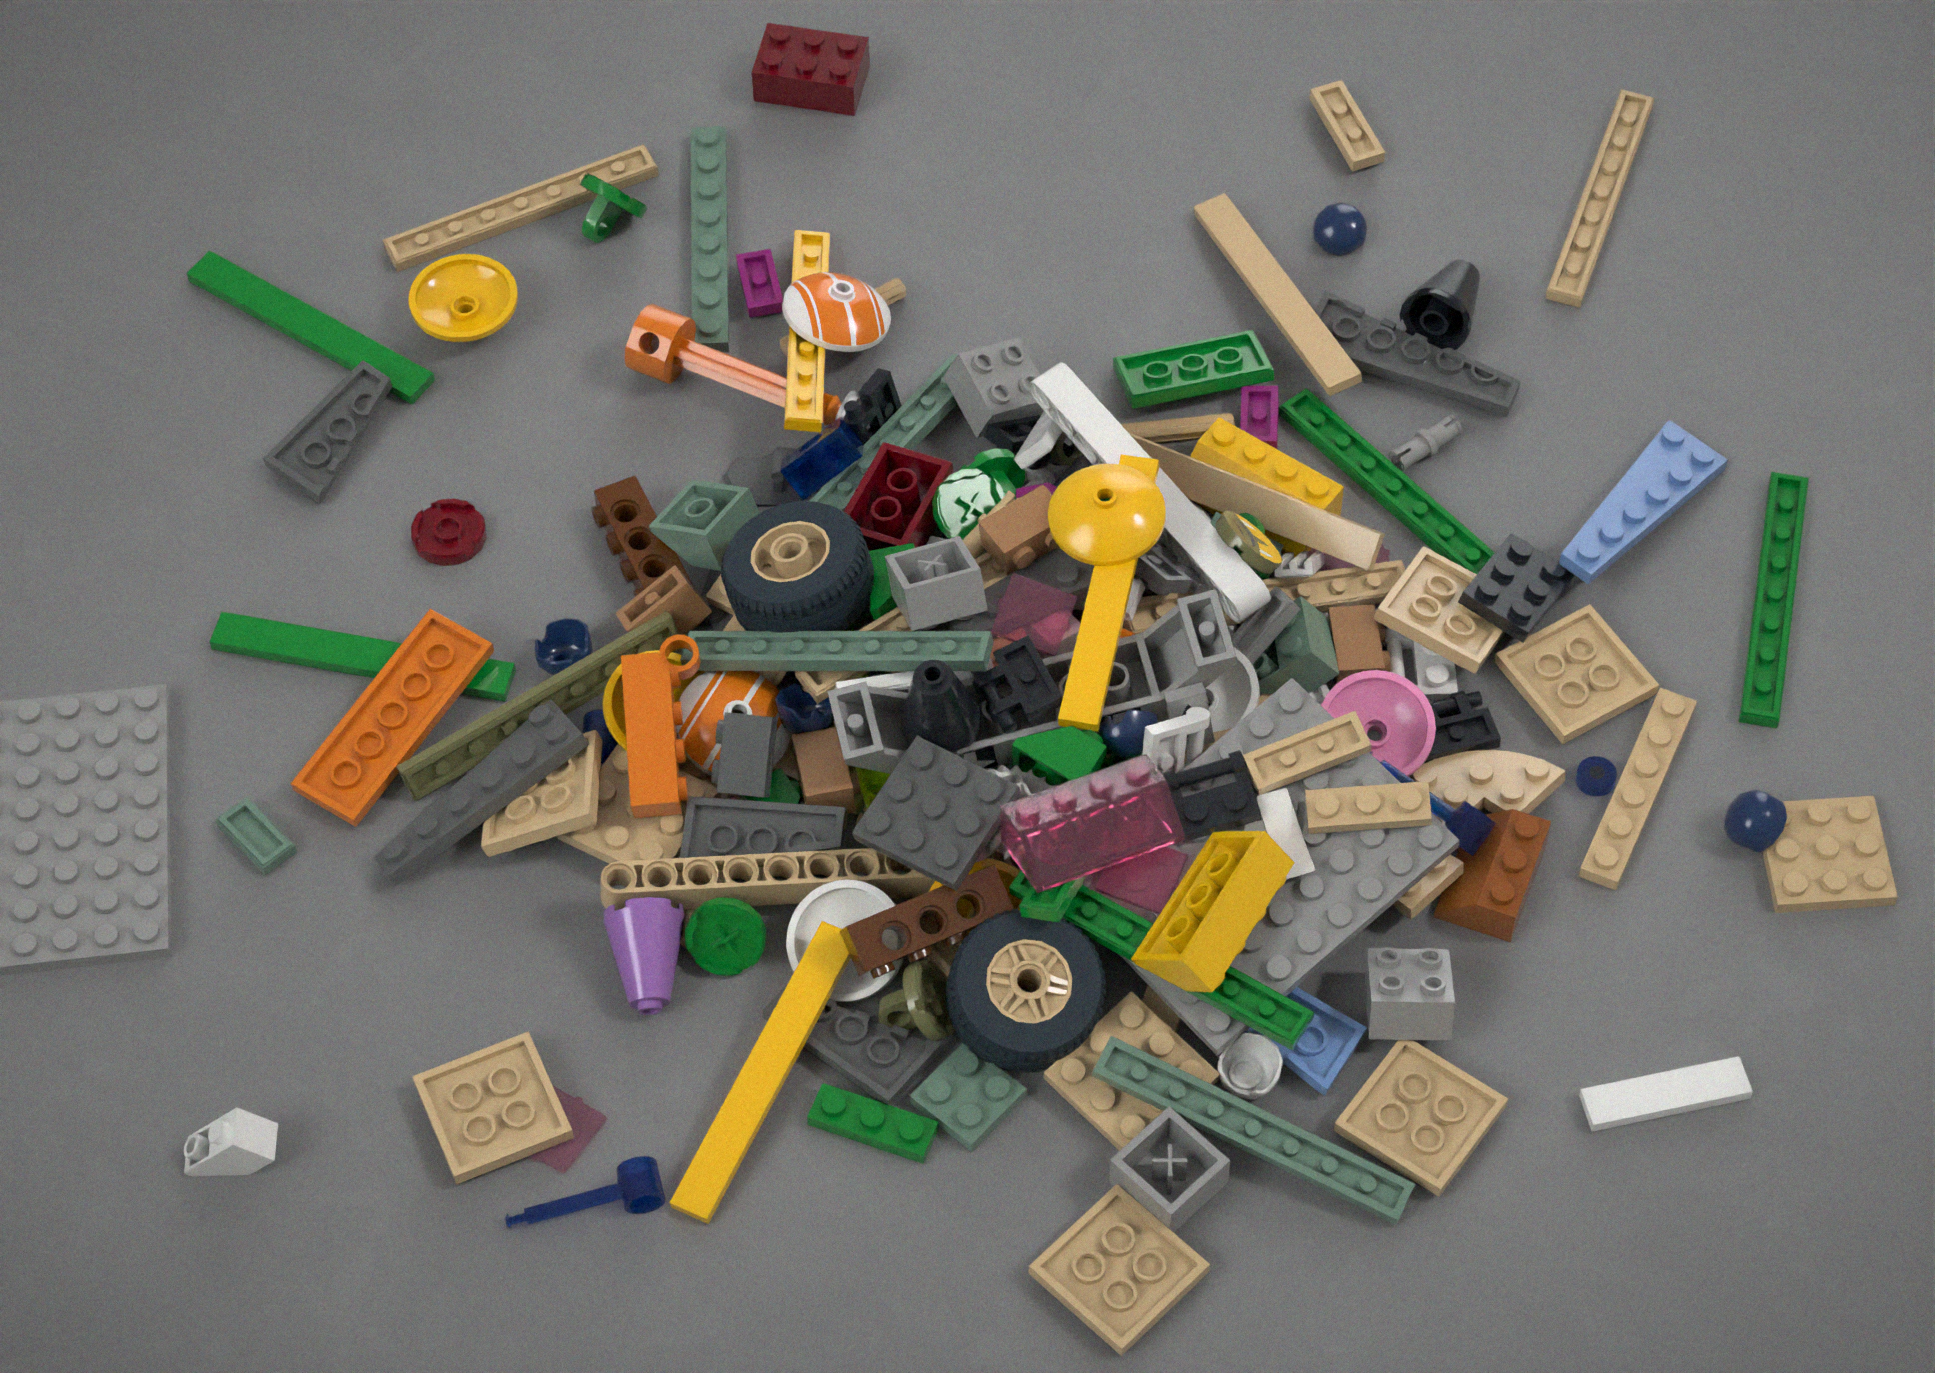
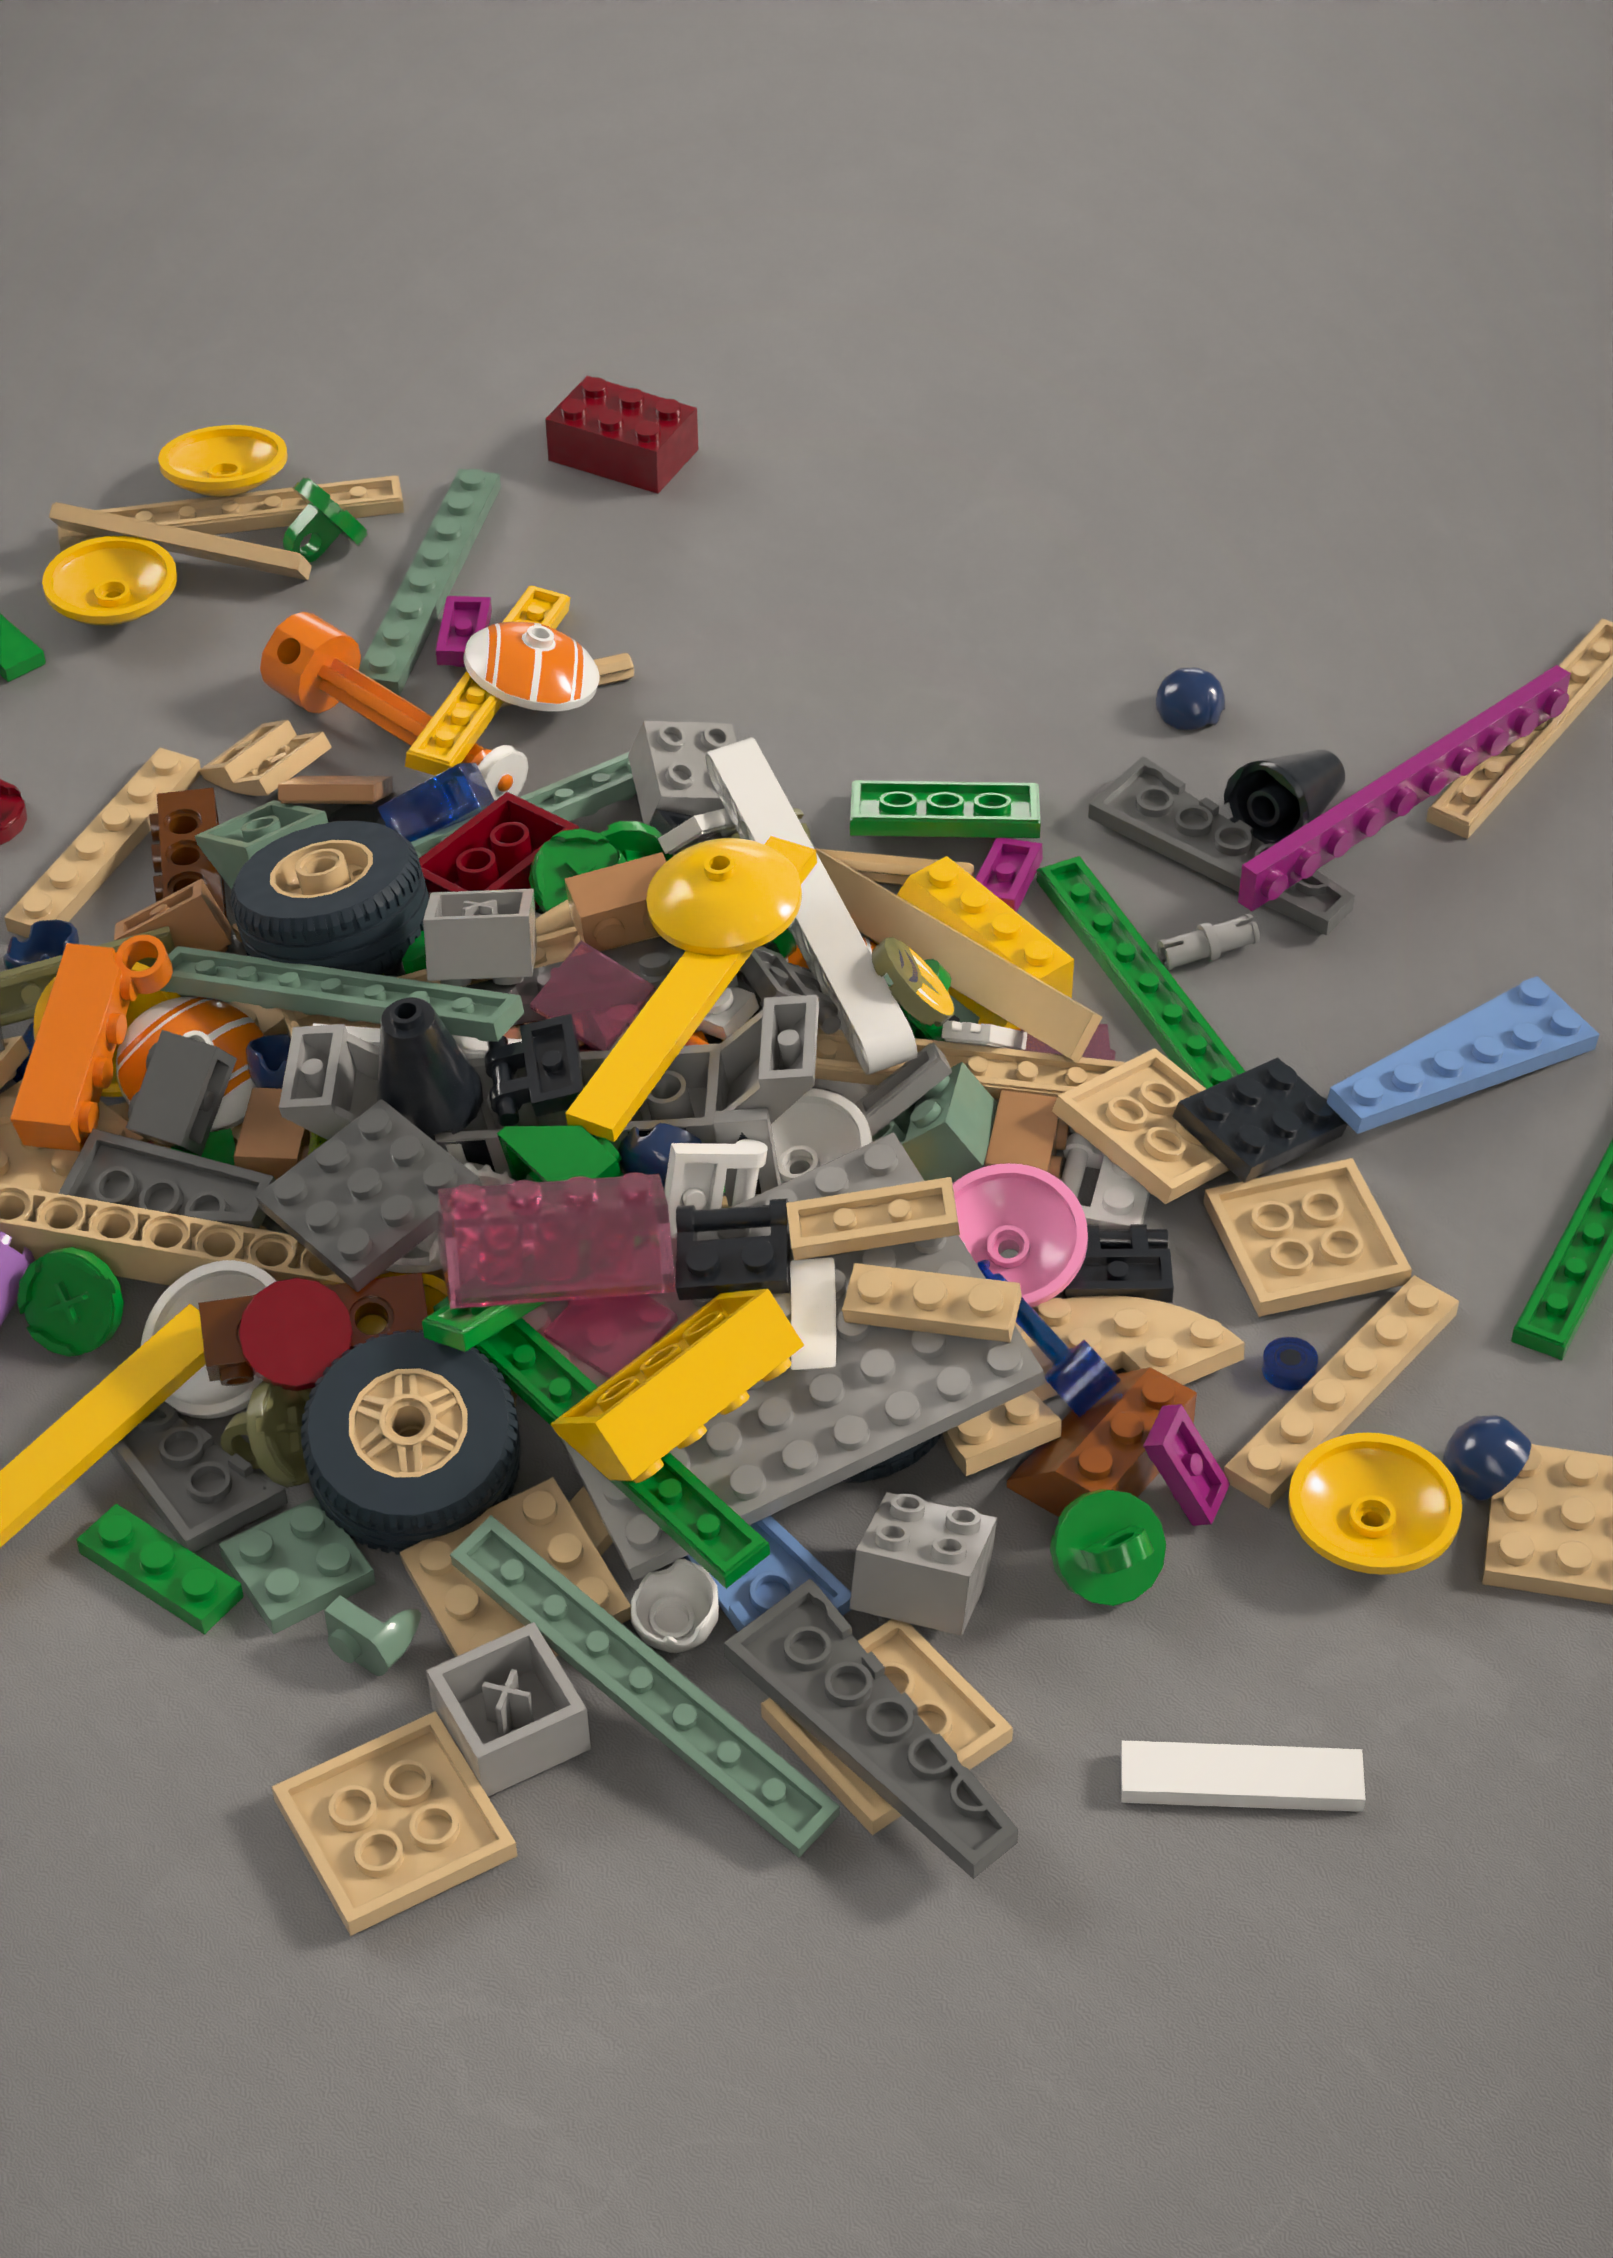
camera: 15 degrees right, 10 degrees down
black plate [844,368,902,453] -> none
tan tile [1193,193,1362,396] -> none
tan plate [1309,80,1385,171] -> none
none -> tan plate [4,747,201,938]
none -> tan tile [49,502,312,581]
none -> yellow dish [158,425,288,497]
none -> tan slope [199,720,332,796]
none -> dark red tile [239,1278,353,1391]
none -> medium nougat tile [278,776,393,804]
none -> sand green plate [324,1595,421,1676]
none -> dark grey wing [724,1579,1018,1879]
none -> green tile [1050,1489,1166,1606]
none -> magenta plate [1143,1404,1230,1526]
none -> magenta plate [1238,665,1571,911]
none -> yellow dish [1288,1433,1462,1575]

